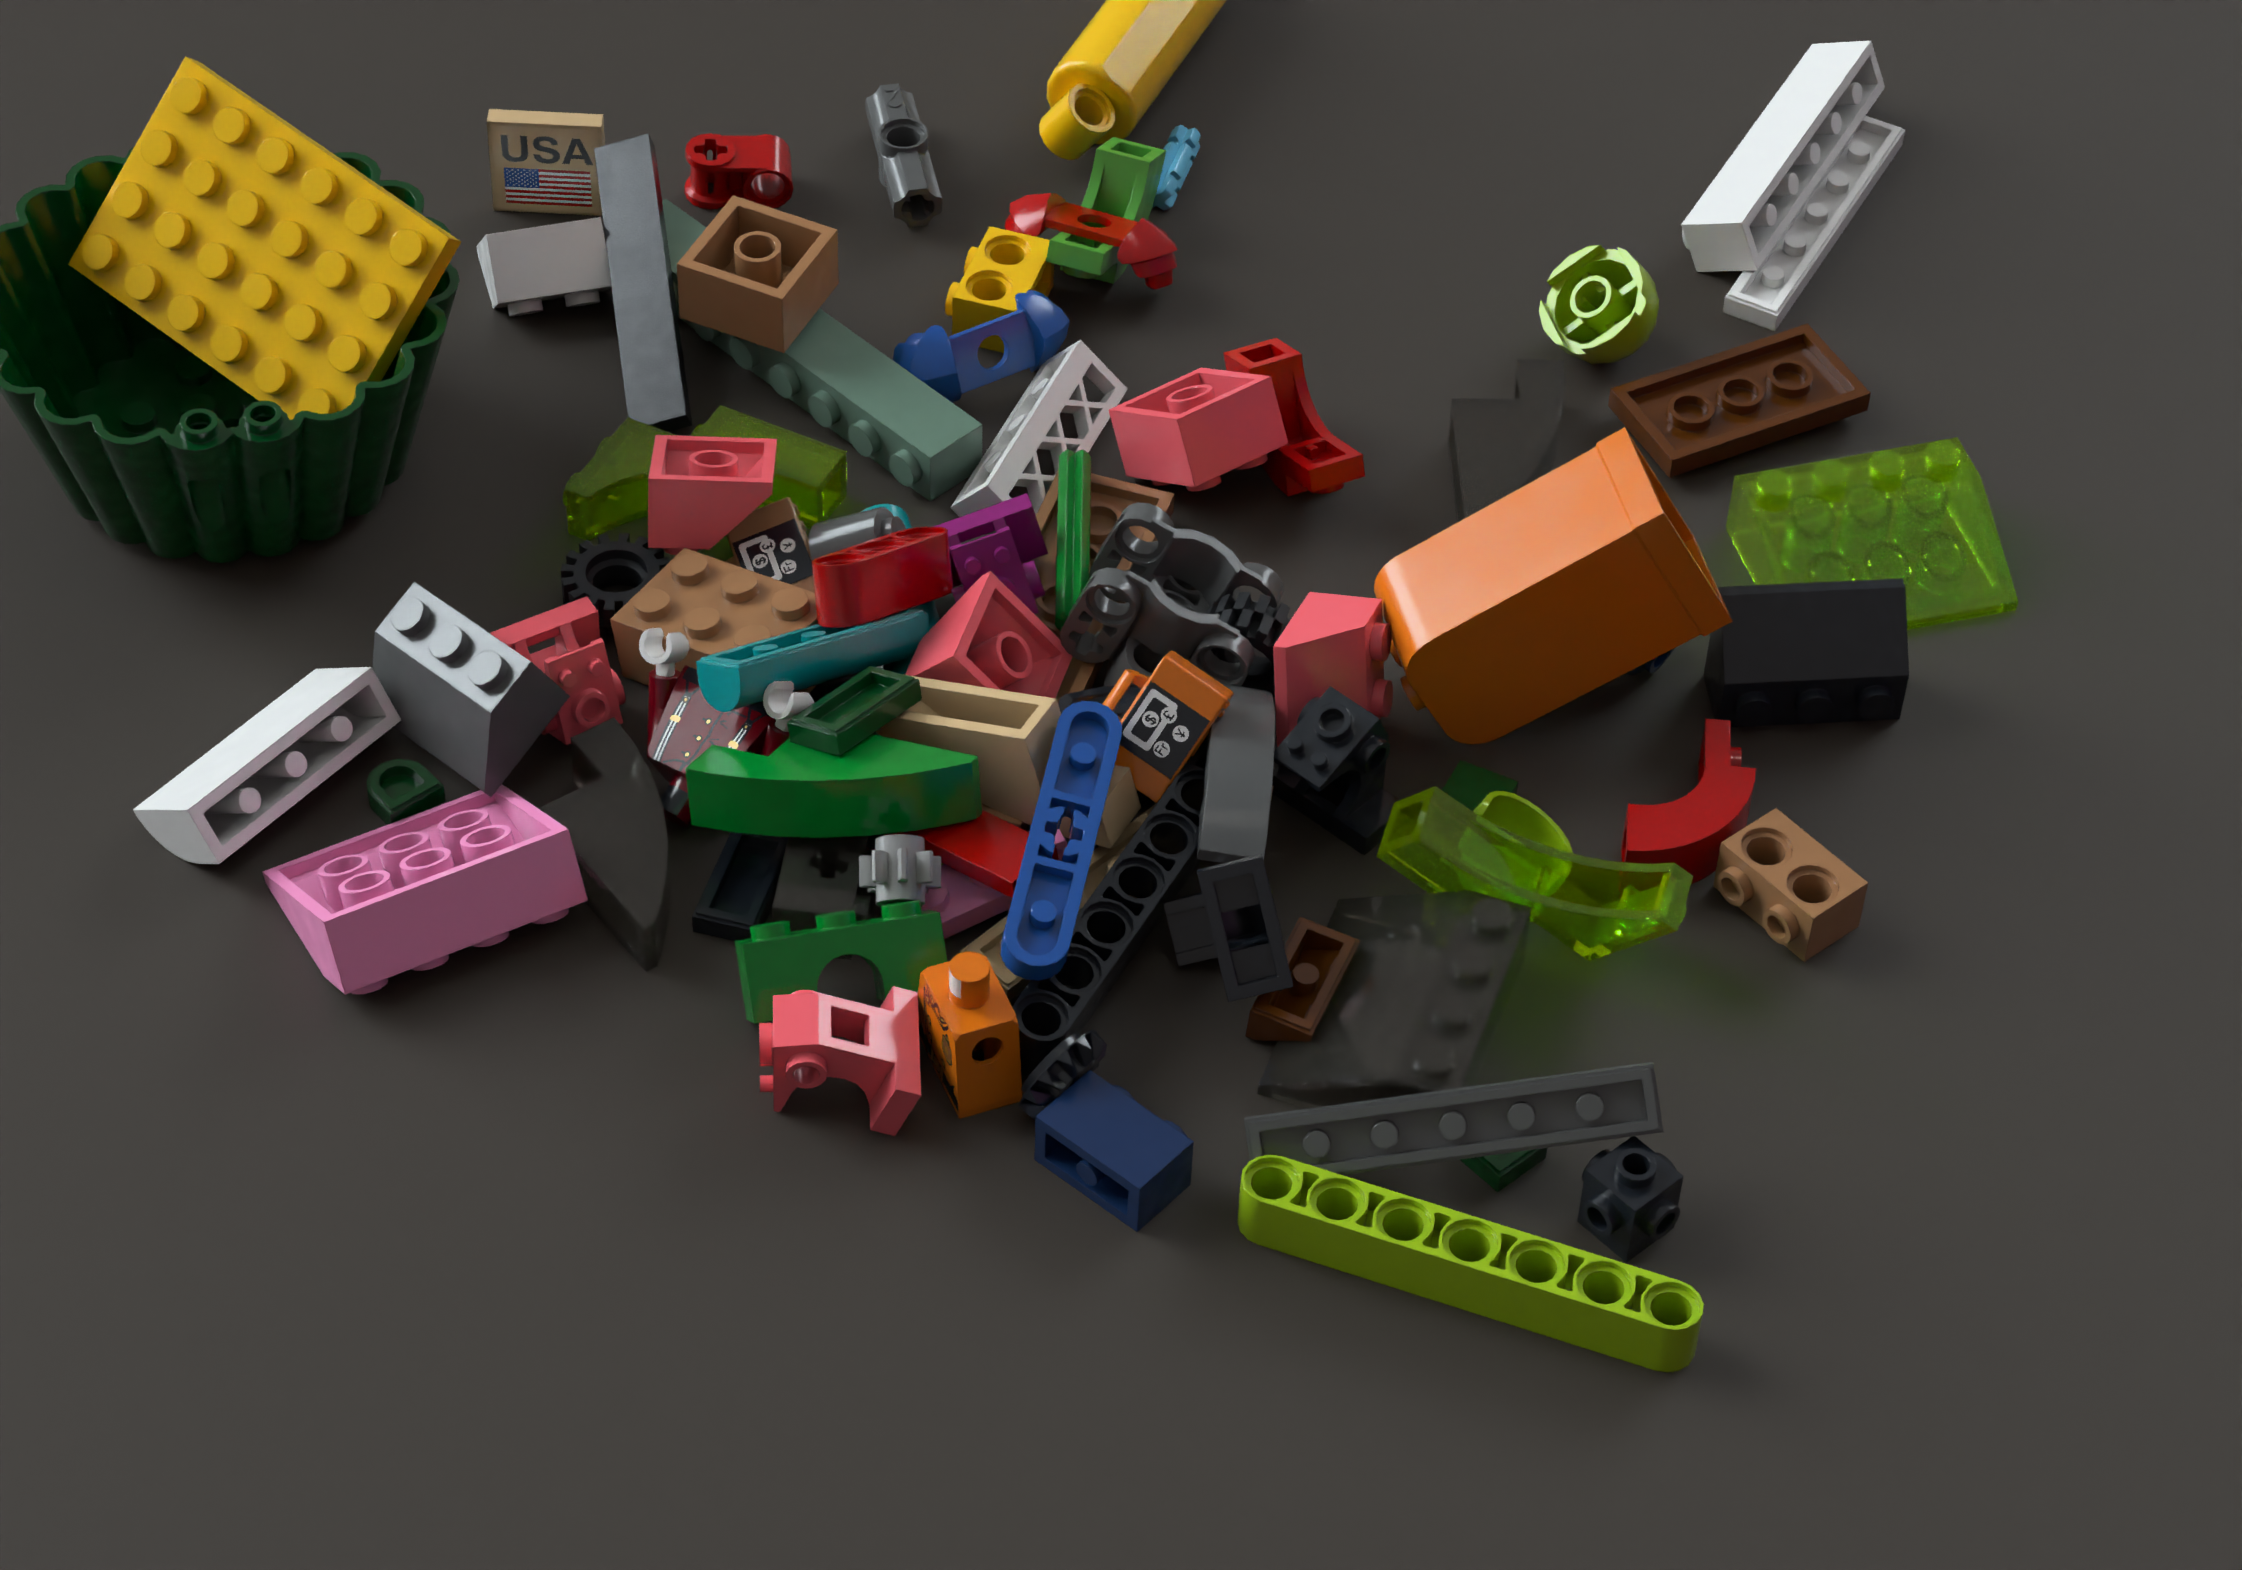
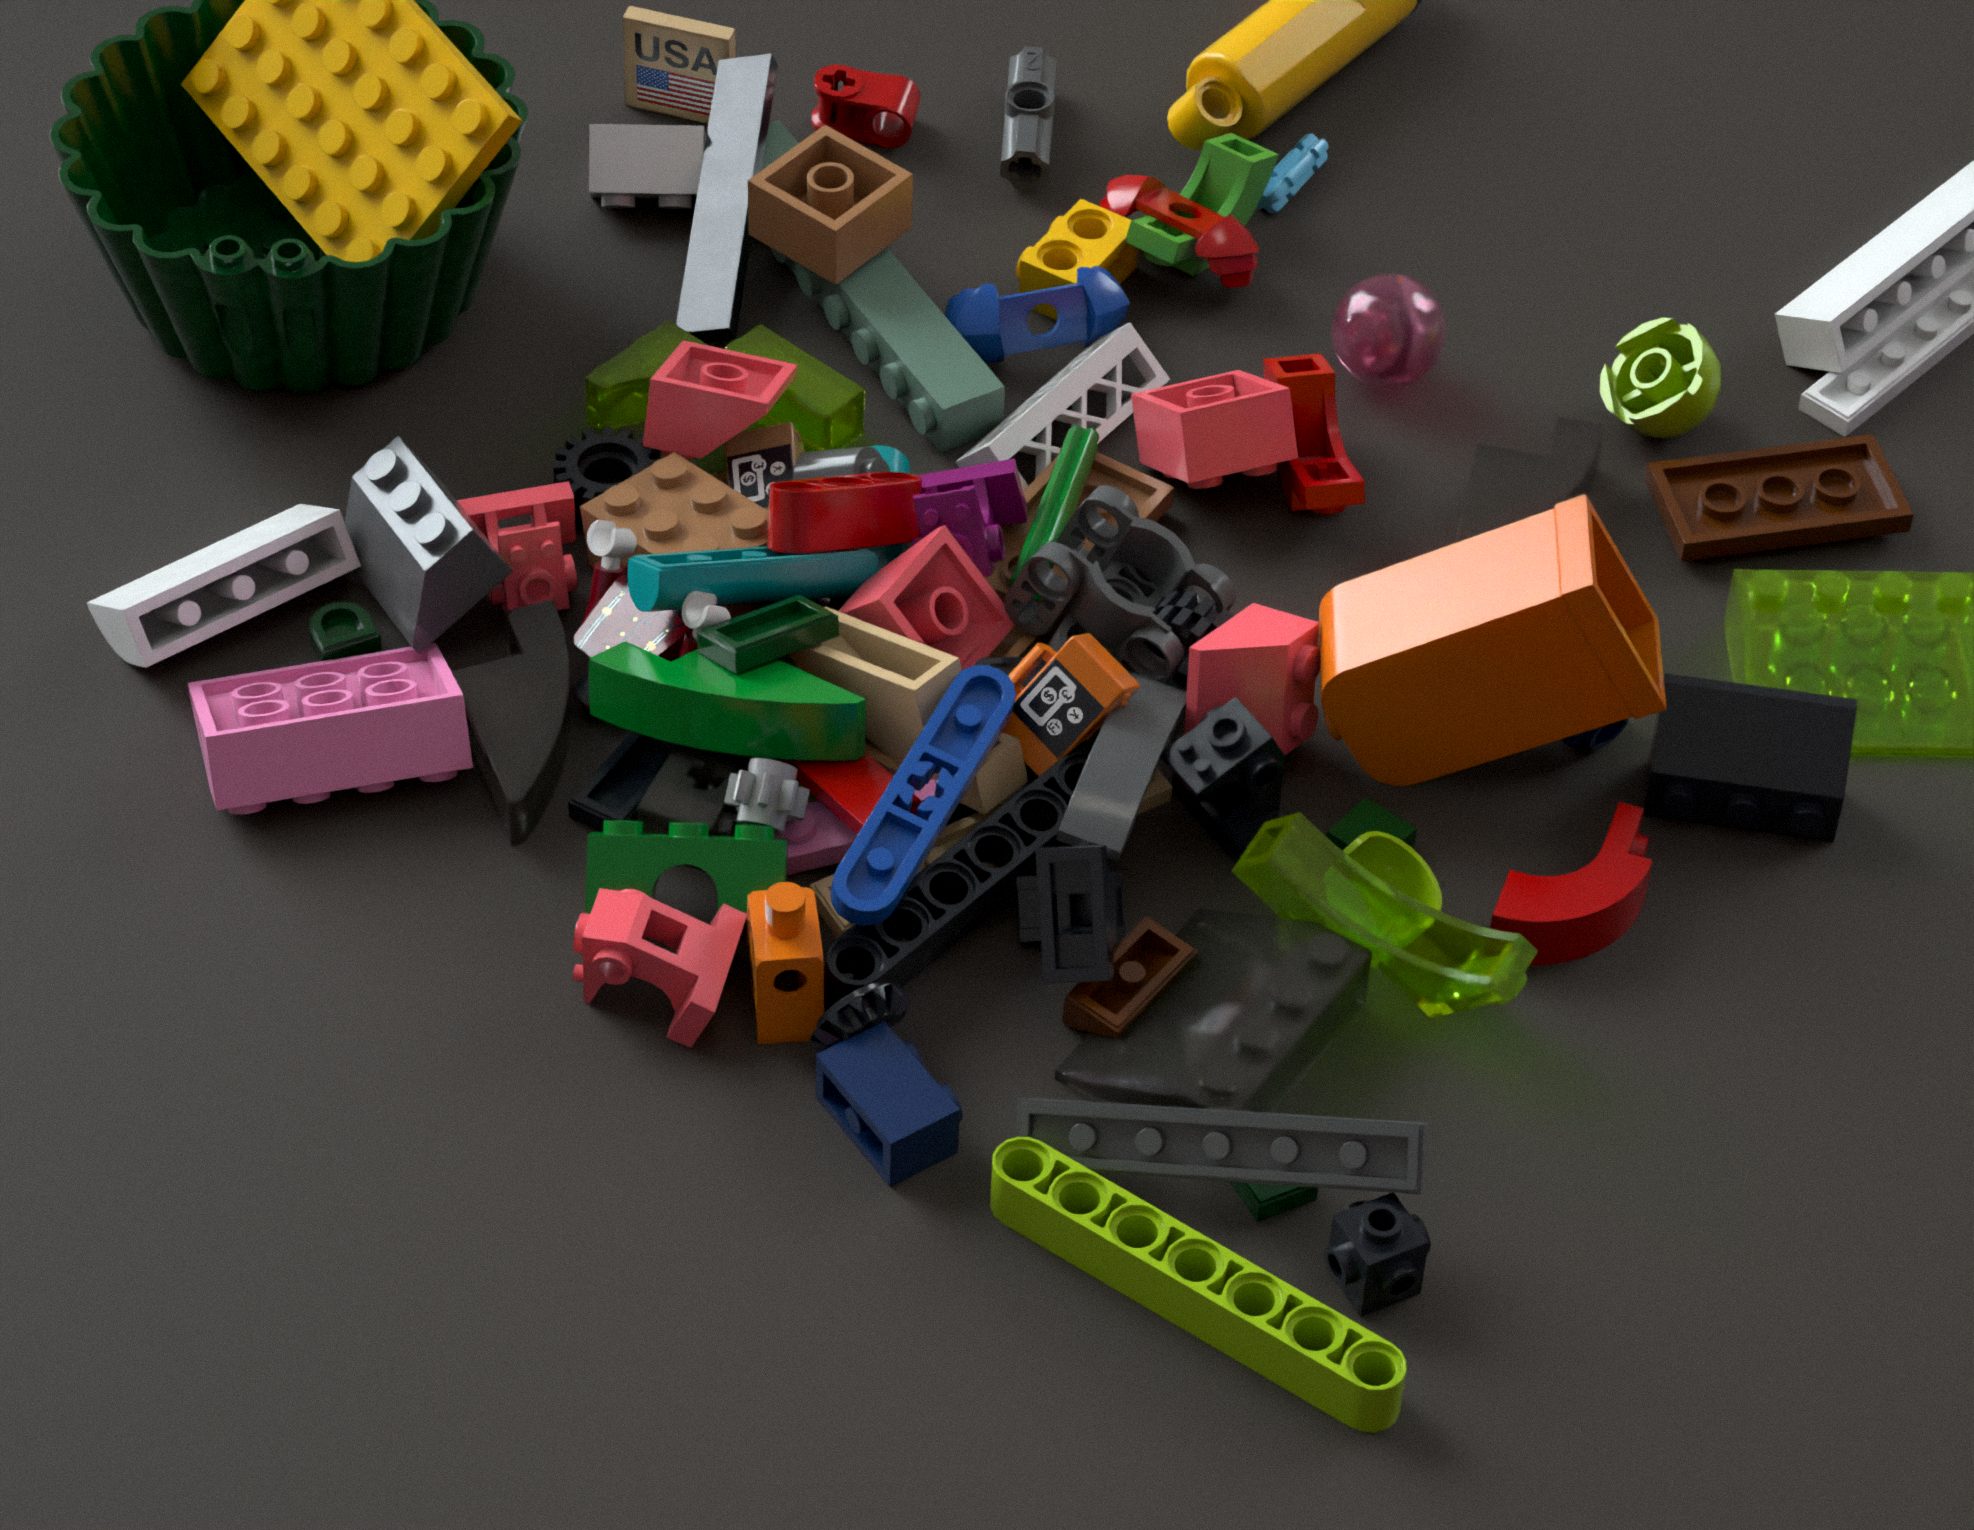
camera: 15 degrees right, 0 degrees up
medium nougat brick [1713,808,1868,962] -> none
none -> clear pink helmet [1332,273,1446,389]

